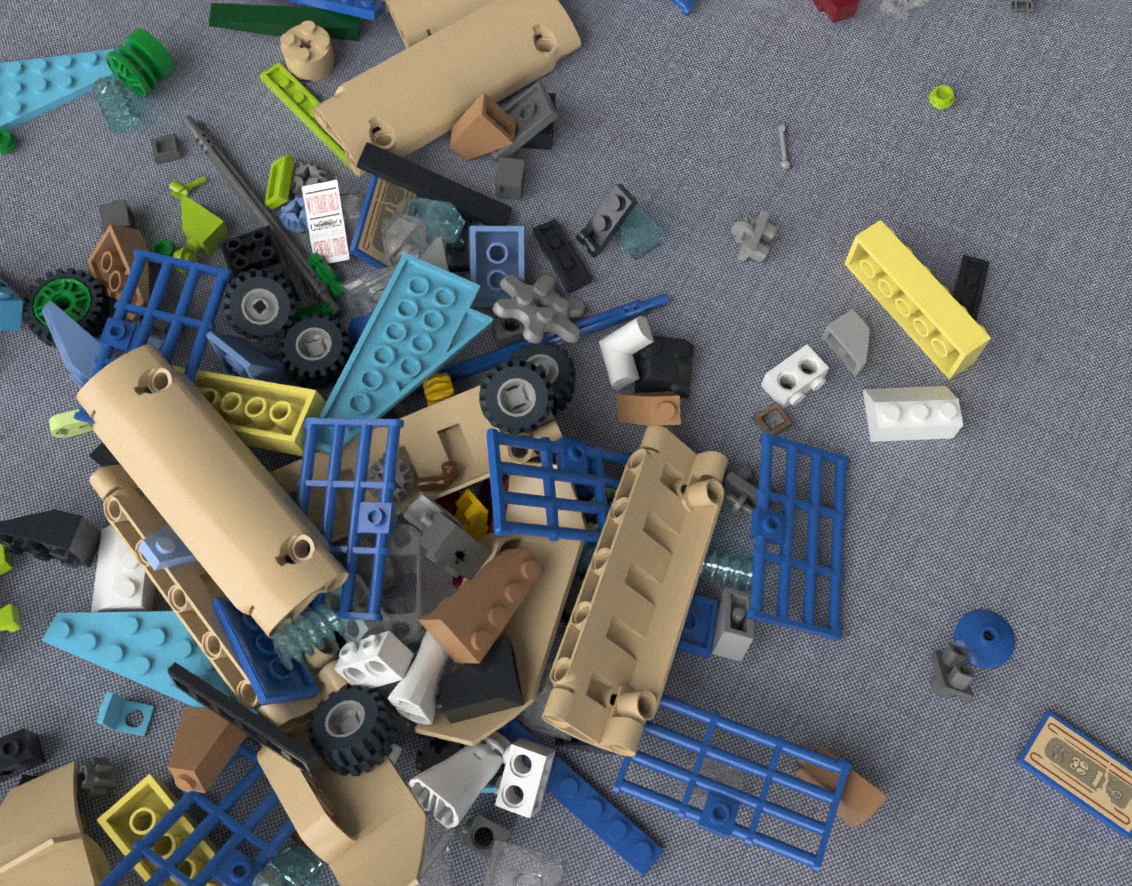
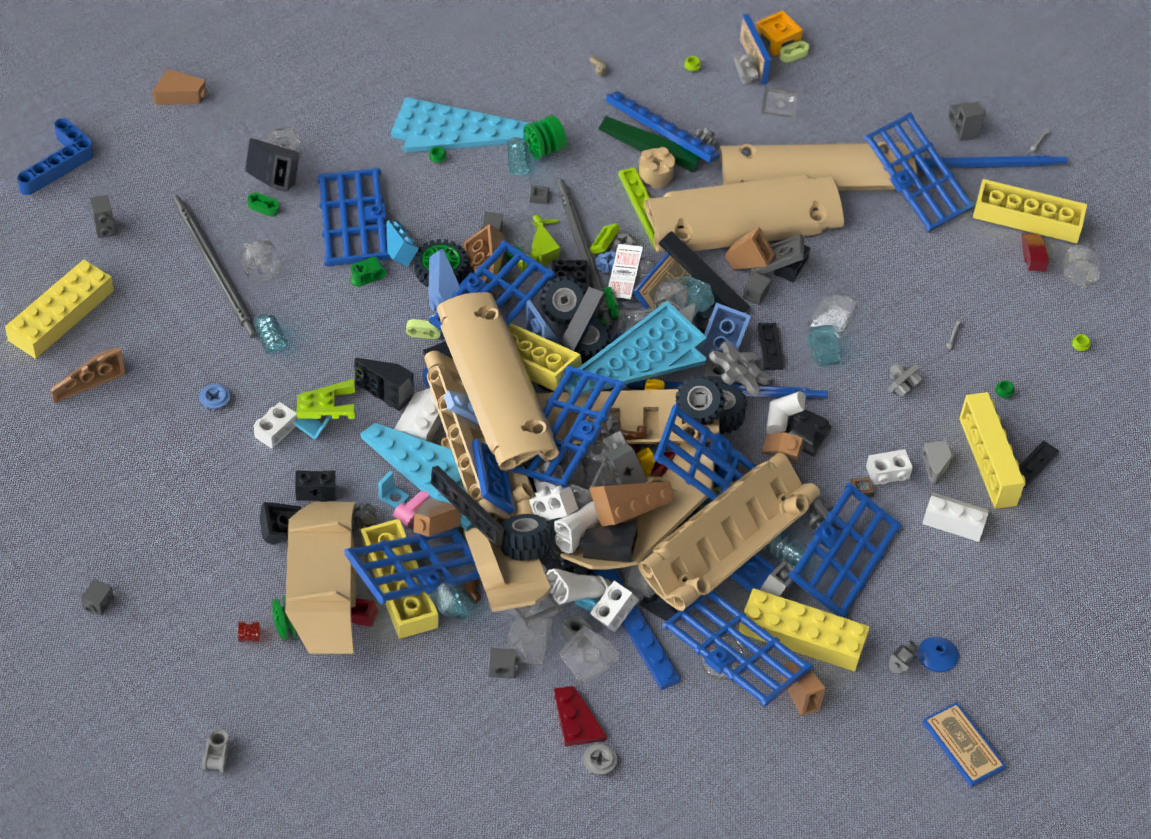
camera: 20 degrees right, 15 degrees down
clear light blue piece [272,603,346,670] -> none
black plate [576,184,638,258] -> none
none -> bright pink piece [393,491,431,528]
none -> tile [538,287,606,393]
none -> light yellow brick [739,588,870,672]
none -> clear slope [808,293,858,339]
none -> green plate [995,380,1014,398]

